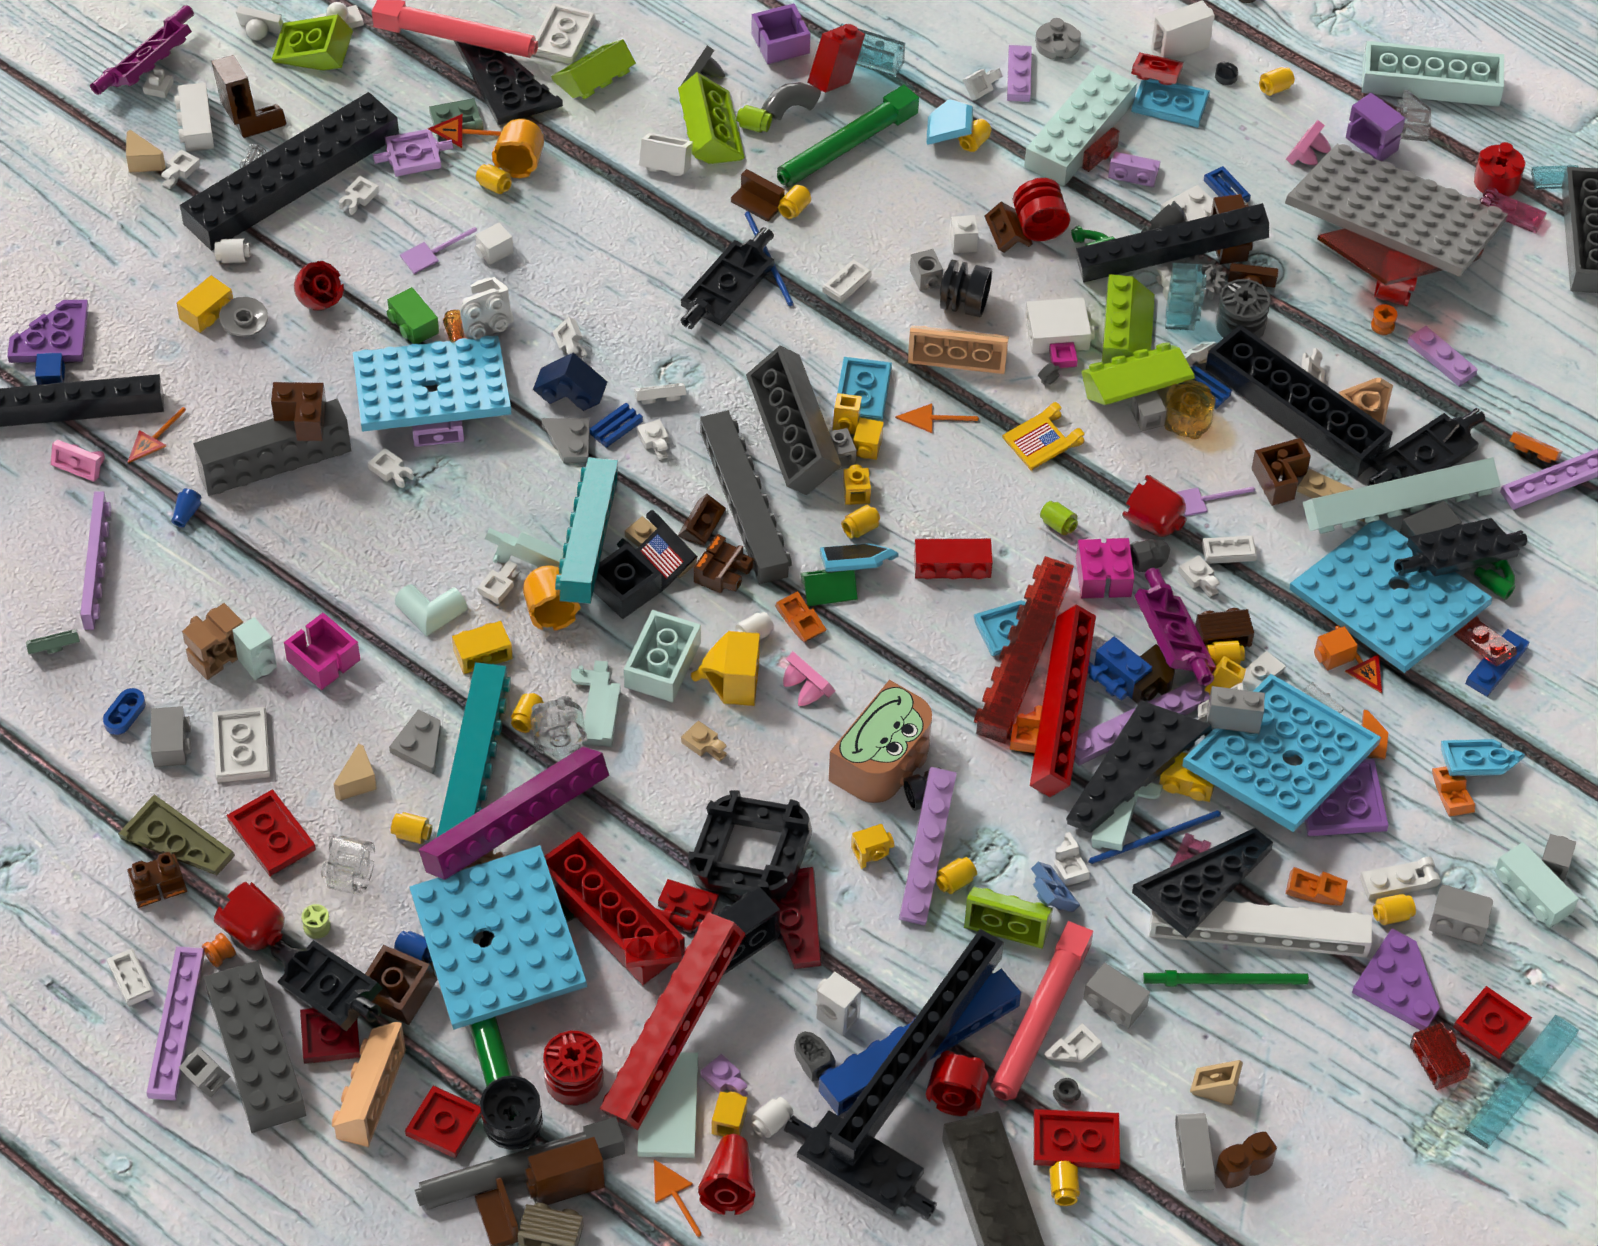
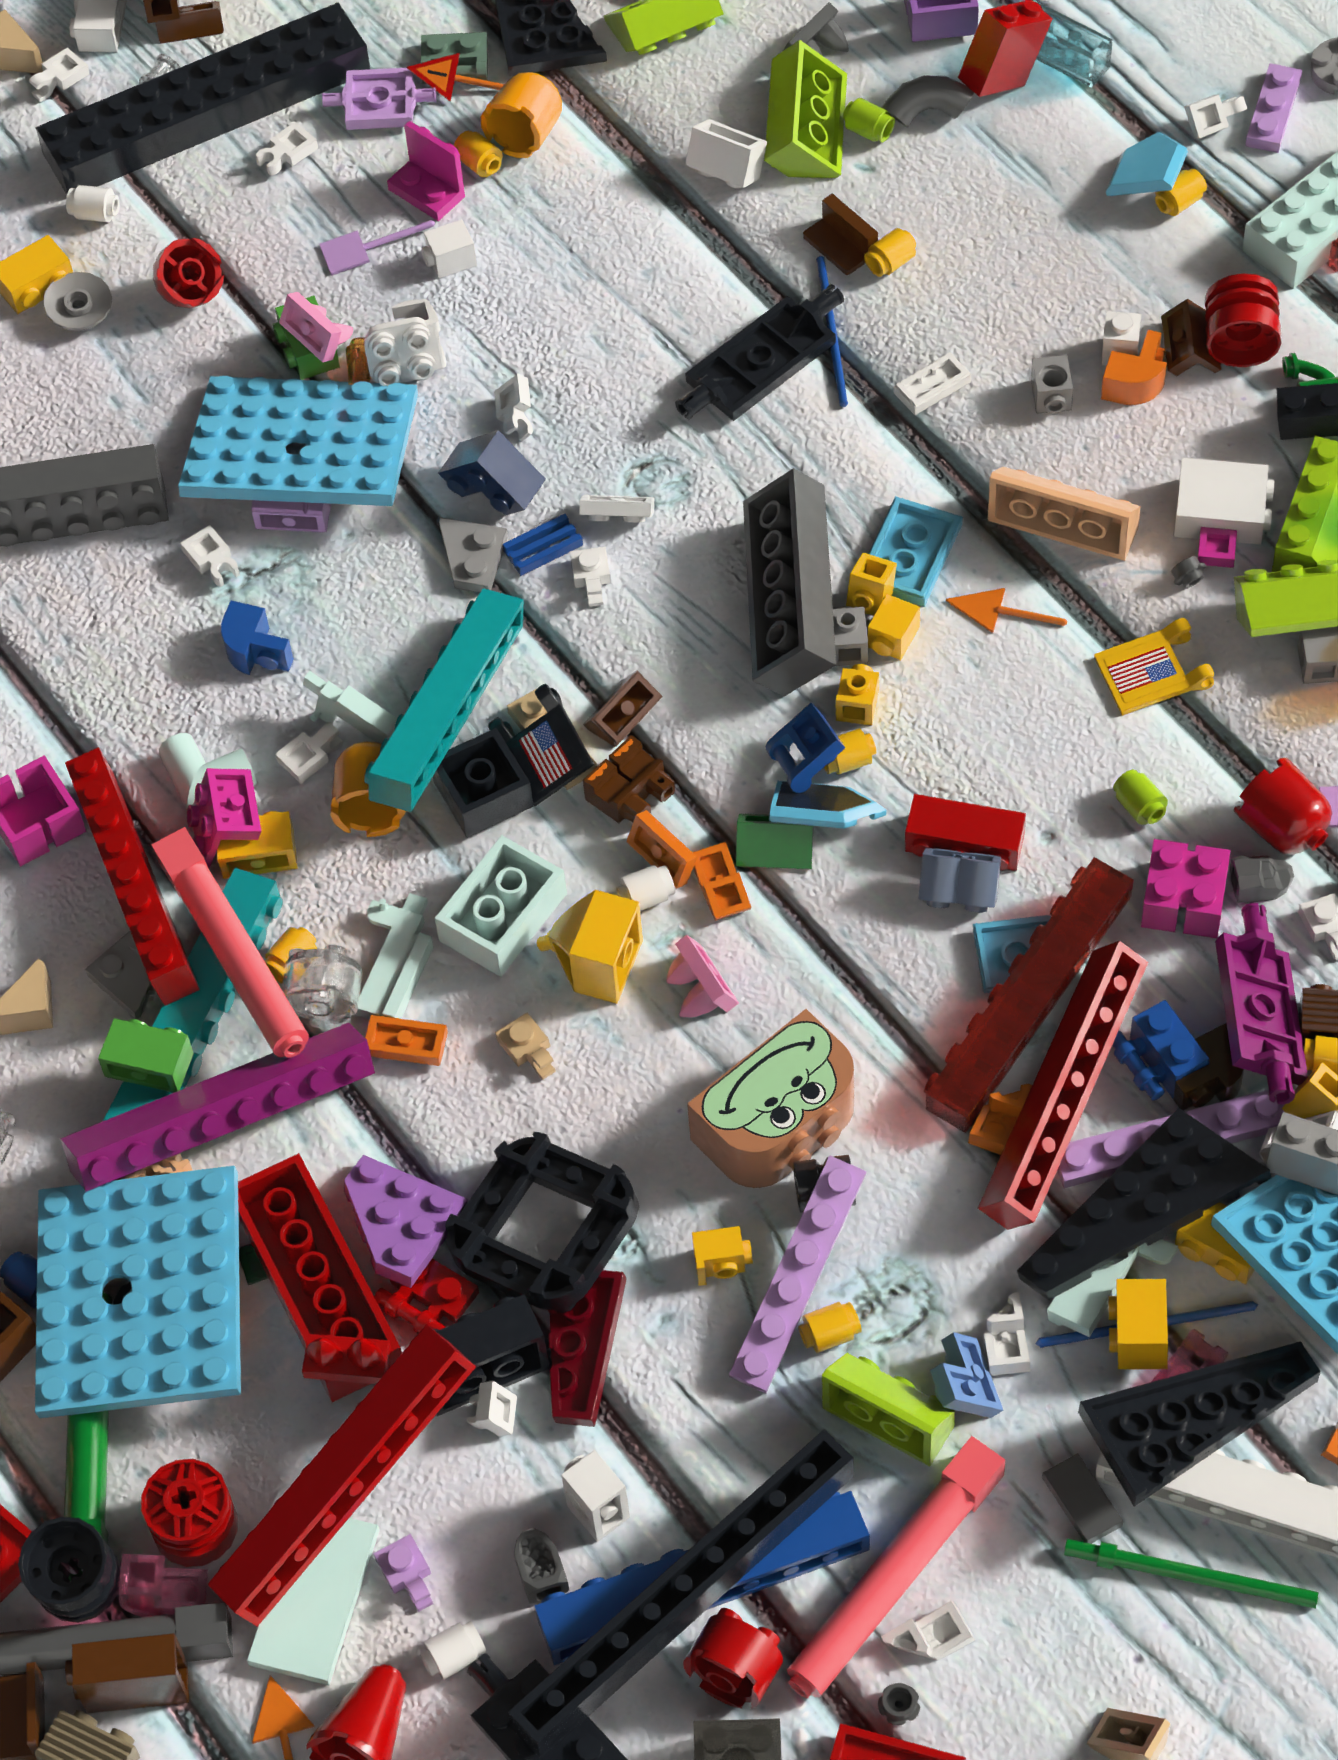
camera: 20 degrees right, 5 degrees up
reddish brown brick [271,382,326,441] -> none
yellow brick [391,812,433,844] -> none
dark grey brick [700,410,792,584] -> none
yellow brick [711,1091,748,1137] -> none
green brick [777,84,919,187] -> none
black wheel [940,259,993,317] -> none
light grey brick [1083,962,1150,1029] -> none
none -> red brick [65,747,200,1006]
none -> bright green brick [98,1018,194,1093]
none -> clear pink brick [119,1554,208,1617]
none -> coral brick [151,827,309,1058]
none -> dark pink bracket [187,768,261,869]
none -> blue brick [221,600,294,675]
none -> bright pink tile [279,292,353,362]
none -> medium lavender plate [343,1155,468,1288]
none -> orange plate [365,1015,448,1066]
none -> dark pink bracket [387,121,465,221]
none -> white tile [467,1381,517,1437]
none -> orange plate [626,810,697,889]
none -> blue plate [765,703,845,793]
none -> sand blue brick [918,848,1001,913]
none -> dark grey tile [1042,1453,1123,1544]
none -> orange brick [1101,330,1167,405]
none -> yellow brick [1108,1279,1168,1369]

